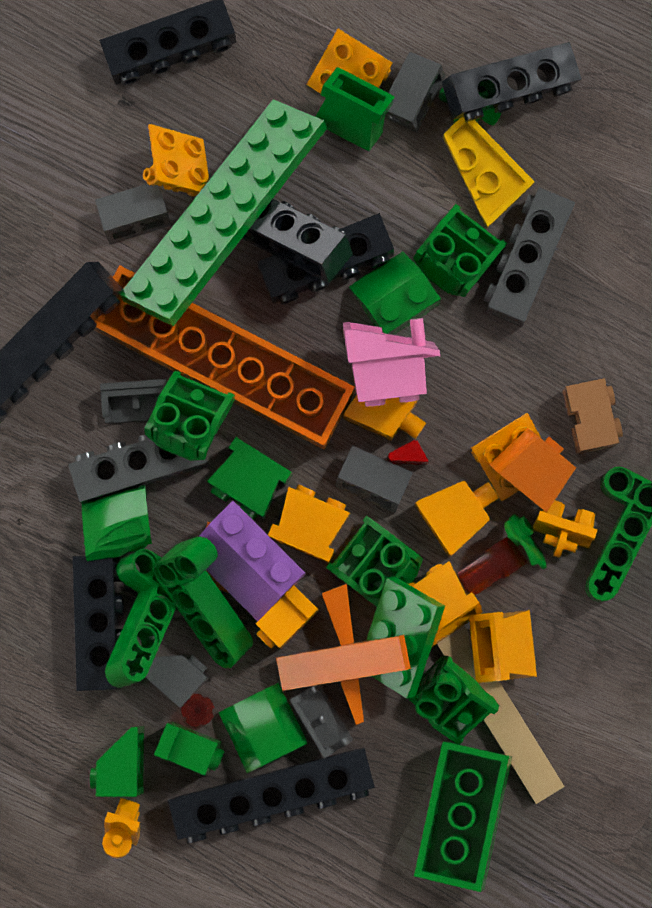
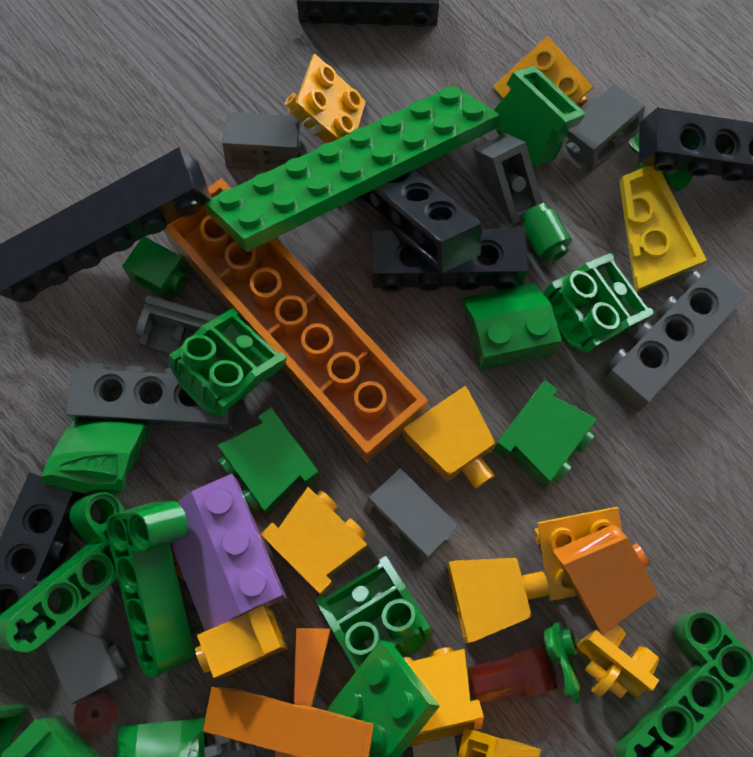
camera: 15 degrees right, 10 degrees down
bright pink piece [343,318,440,406] -> none
red slope [387,440,429,465] -> none
medium nougat brick [563,378,623,454] -> none
none -> green brick [122,237,189,301]
none -> dark grey slope [473,133,543,225]
none -> green hips [493,380,597,488]
none -> green brick [520,203,572,262]

